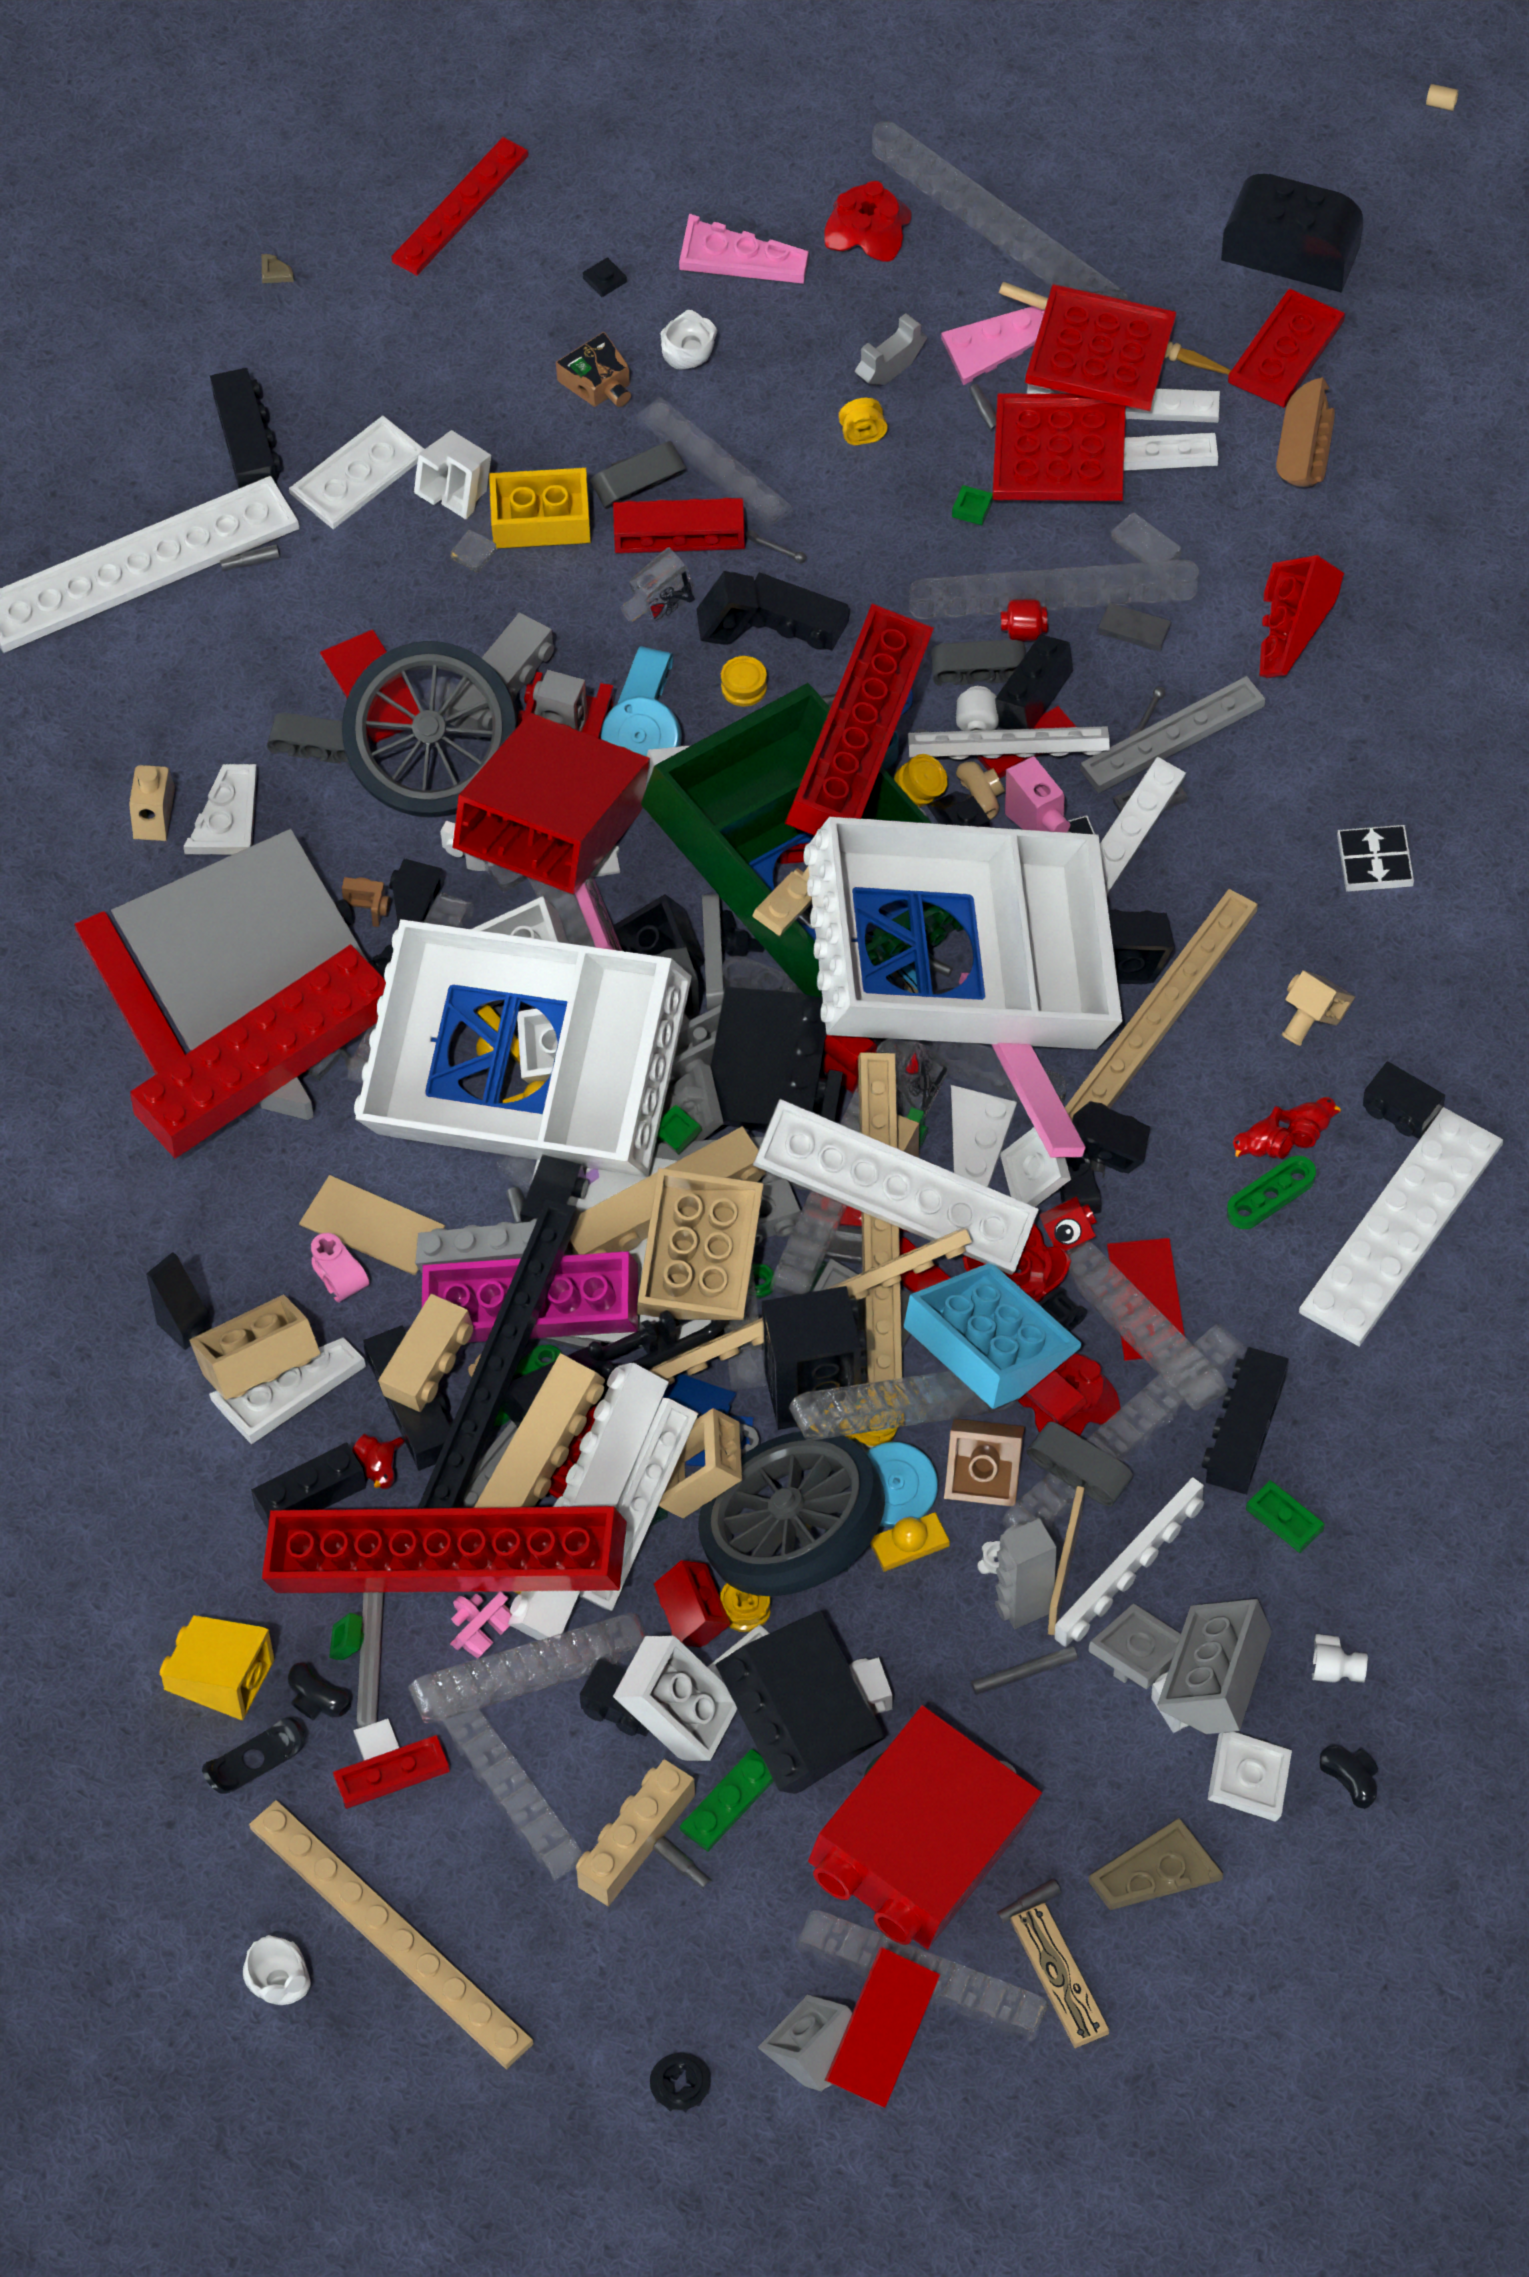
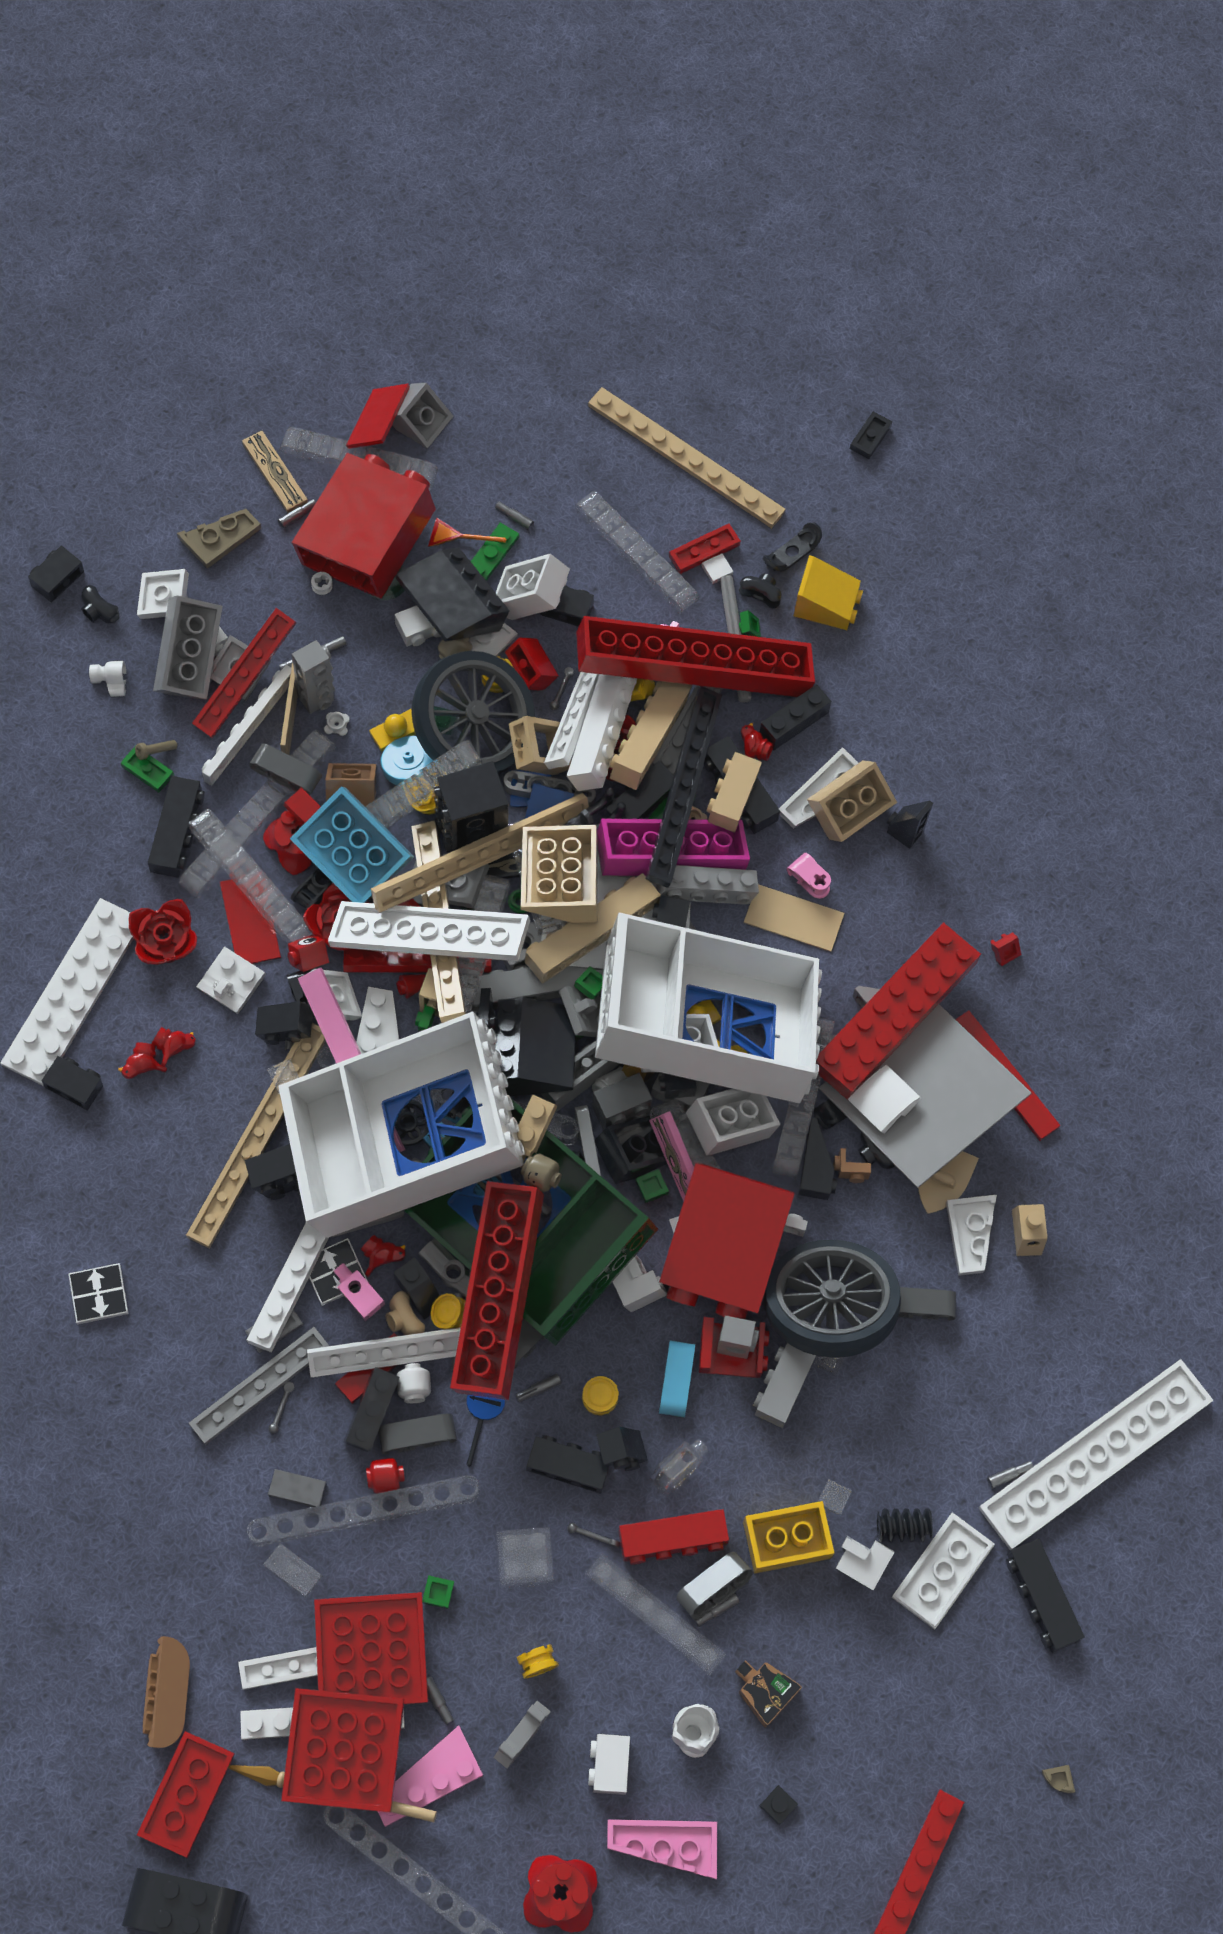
camera: 165 degrees right, 10 degrees up
white hair [243,1935,311,2005] -> none
red piece [320,629,420,743] -> none
clear beam [408,1613,649,1723] -> none
tan brick [576,1759,695,1907] -> none
medium azure wheel [601,696,682,756] -> none
black gear [650,2053,710,2113] -> none
green plate [1227,1156,1316,1229] -> none
red wedge [1259,555,1344,678] -> none
tan brick [1281,970,1355,1046] -> none
none -> black brick [28,545,84,603]
none -> red brick [128,899,197,965]
none -> dark tan piece [135,740,177,760]
none -> red plate [192,608,297,738]
none -> white hinge [196,947,266,1014]
none -> clear plate [267,1059,299,1094]
none -> orange piece [428,518,506,547]
none -> clear brick [497,1527,554,1590]
none -> dark tan head [521,1154,562,1192]
none -> flat silver hinge [550,667,574,710]
none -> white brick [588,1734,630,1795]
none -> green plate [635,1169,669,1203]
none -> white slope [848,1065,921,1134]
none -> black plate [850,411,892,459]
none -> black piece [877,1508,933,1542]
none -> red tile [990,932,1022,966]

